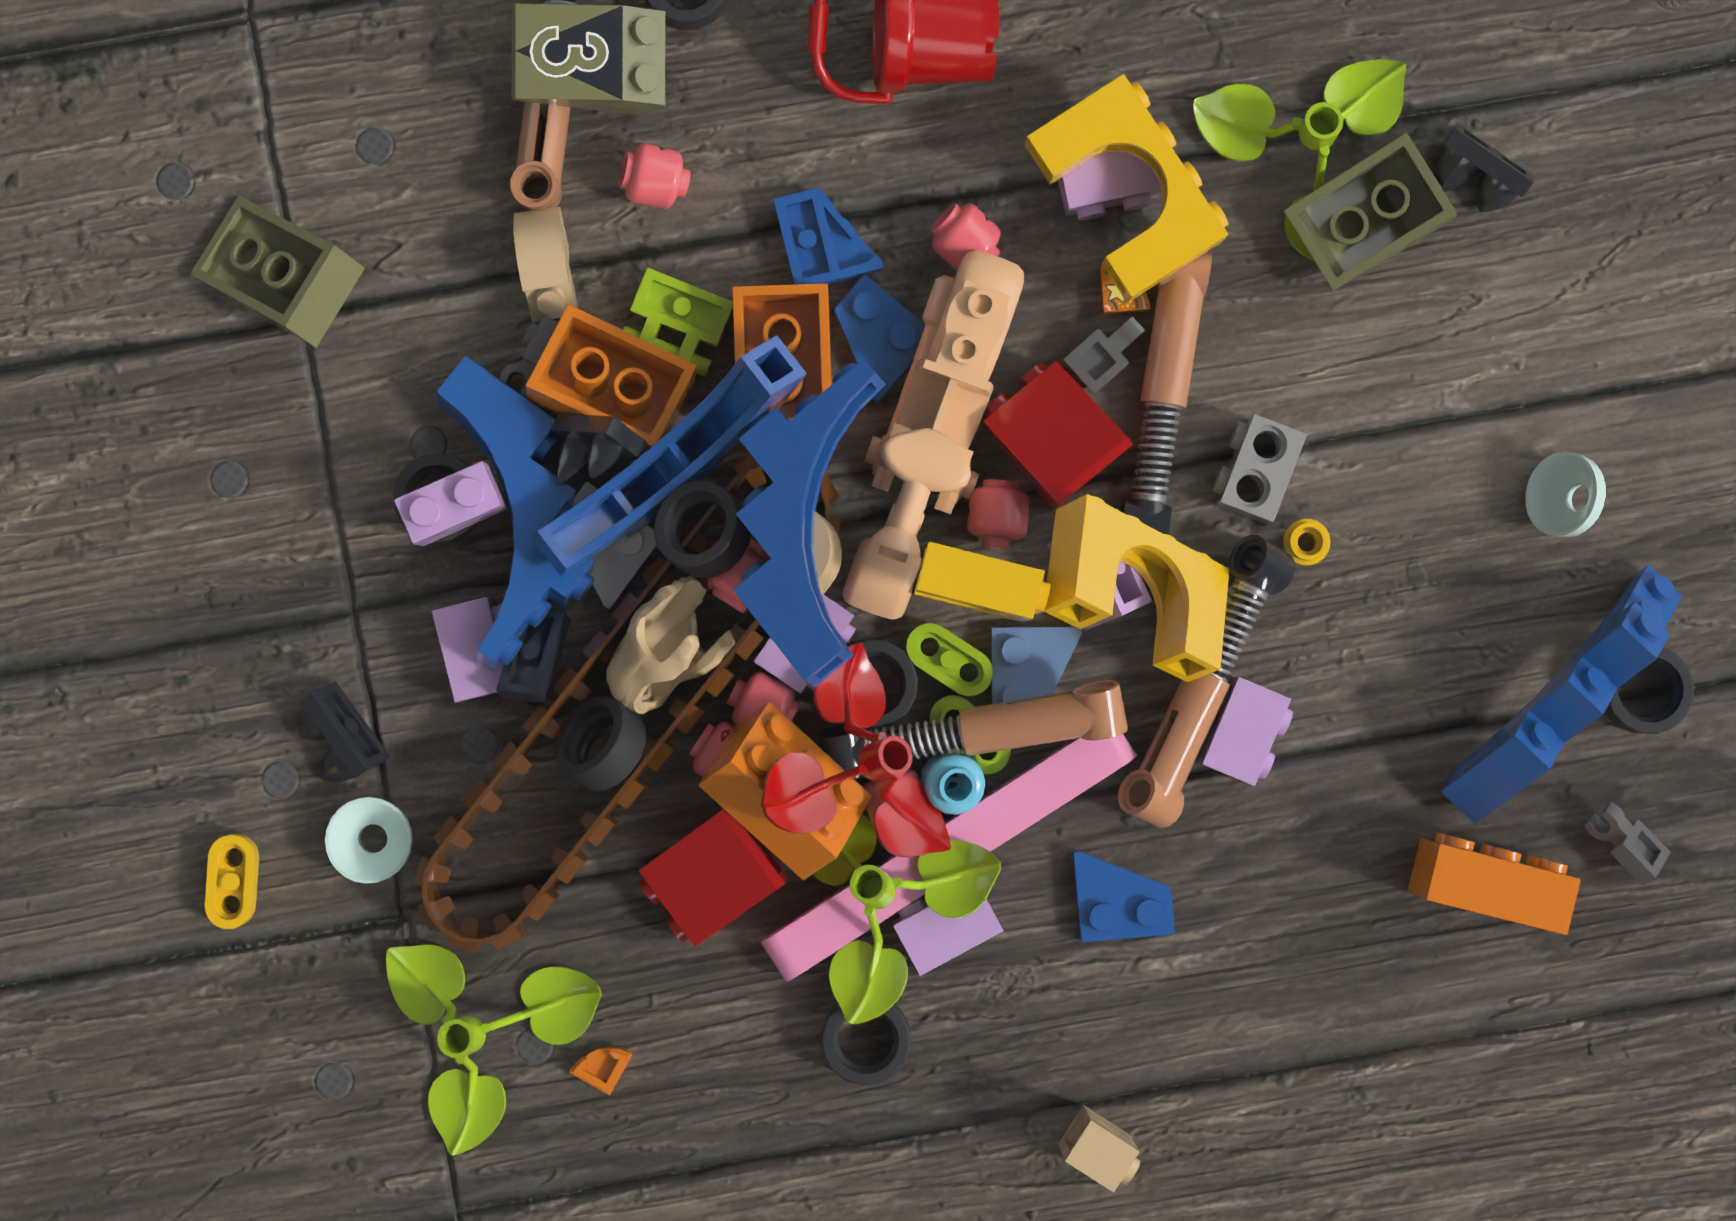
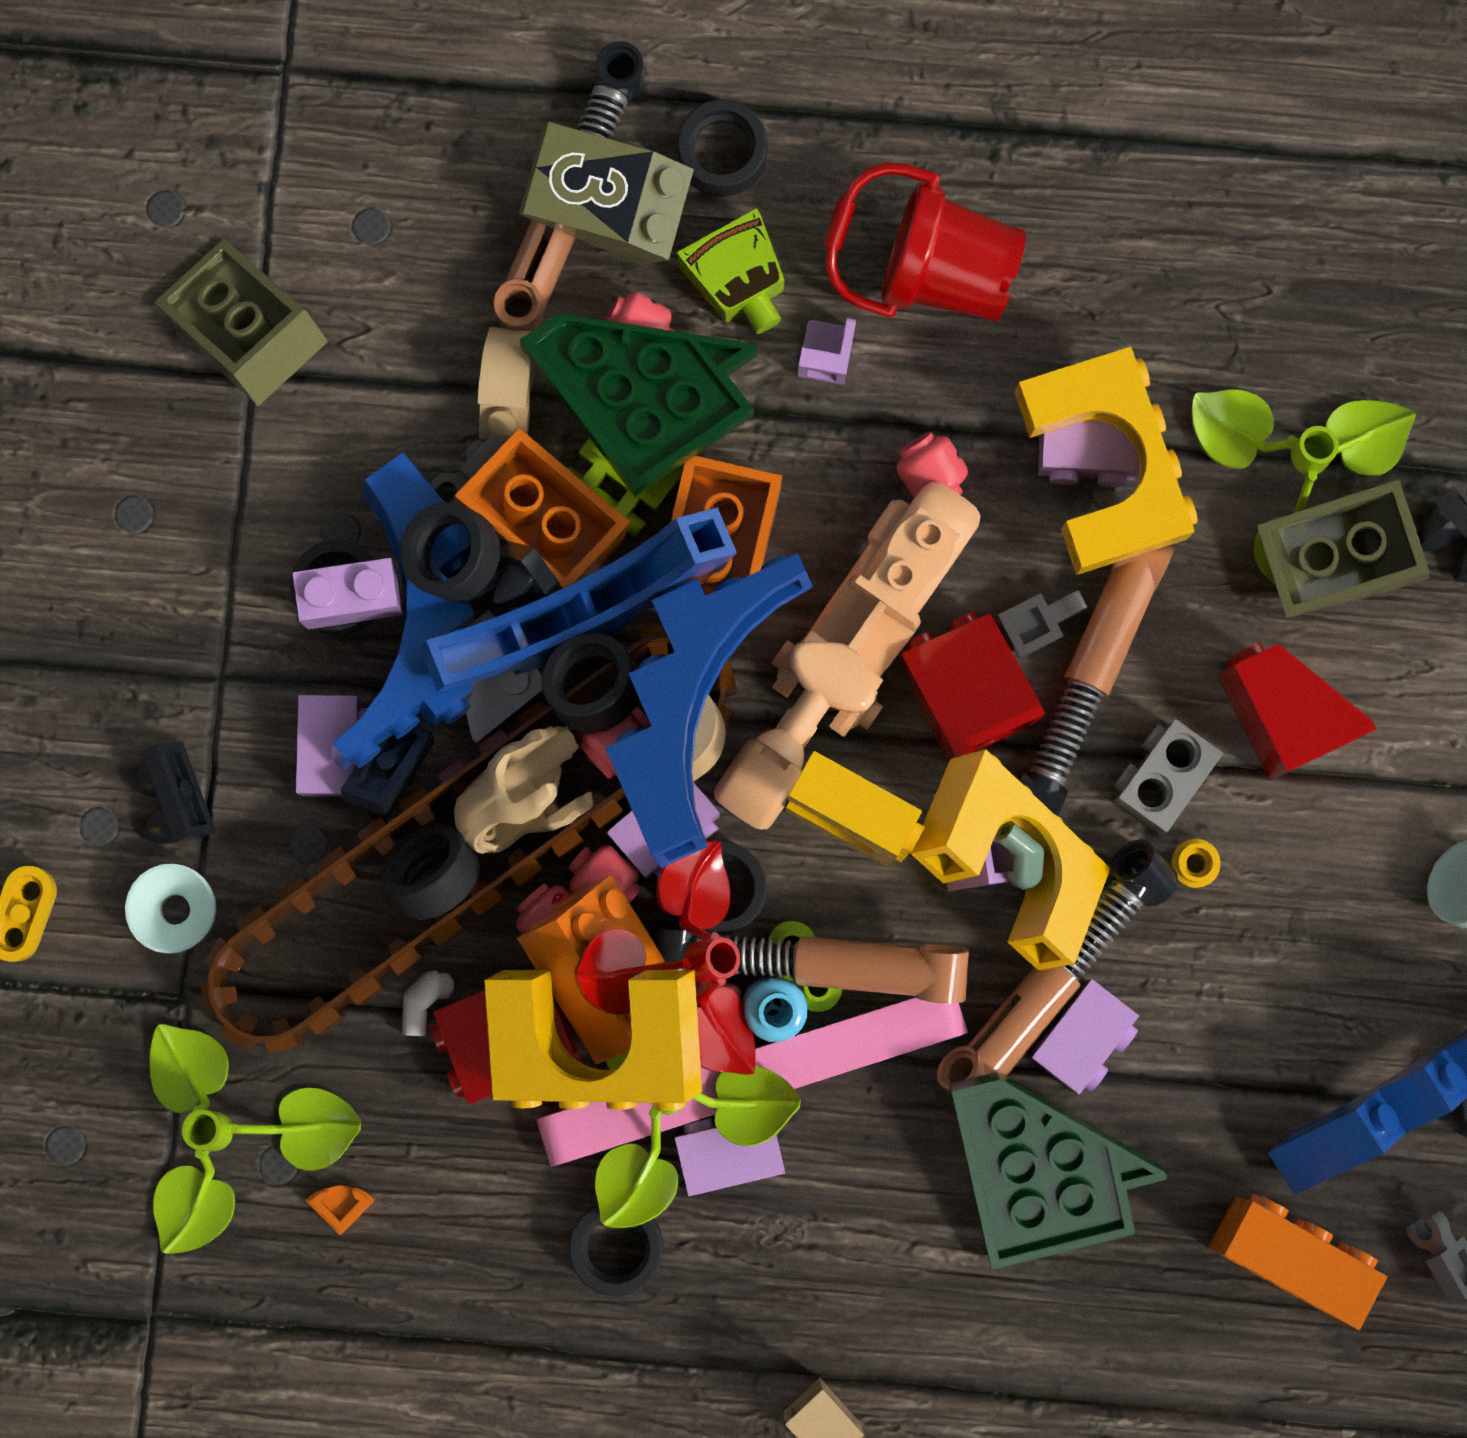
camera: 15 degrees right, 5 degrees down
blue wing [773,188,884,285] -> none
blue wing [834,274,926,404] -> none
lime plate [906,623,993,696] -> none
coral head [967,479,1030,549] -> none
medium blue wing [991,627,1082,704] -> none
blue wing [1072,850,1175,942] -> none
orange tile [1099,266,1150,314] -> none
none -> black tyre [401,502,500,601]
none -> white arm [402,970,454,1036]
none -> yellow arch [484,970,702,1111]
none -> dark green wing [520,313,758,497]
none -> lime torso [677,208,784,334]
none -> lavender panel [798,318,856,385]
none -> dark green wing [948,1072,1167,1270]
none -> sand green arm [996,821,1044,890]
none -> red slope [1218,642,1377,781]

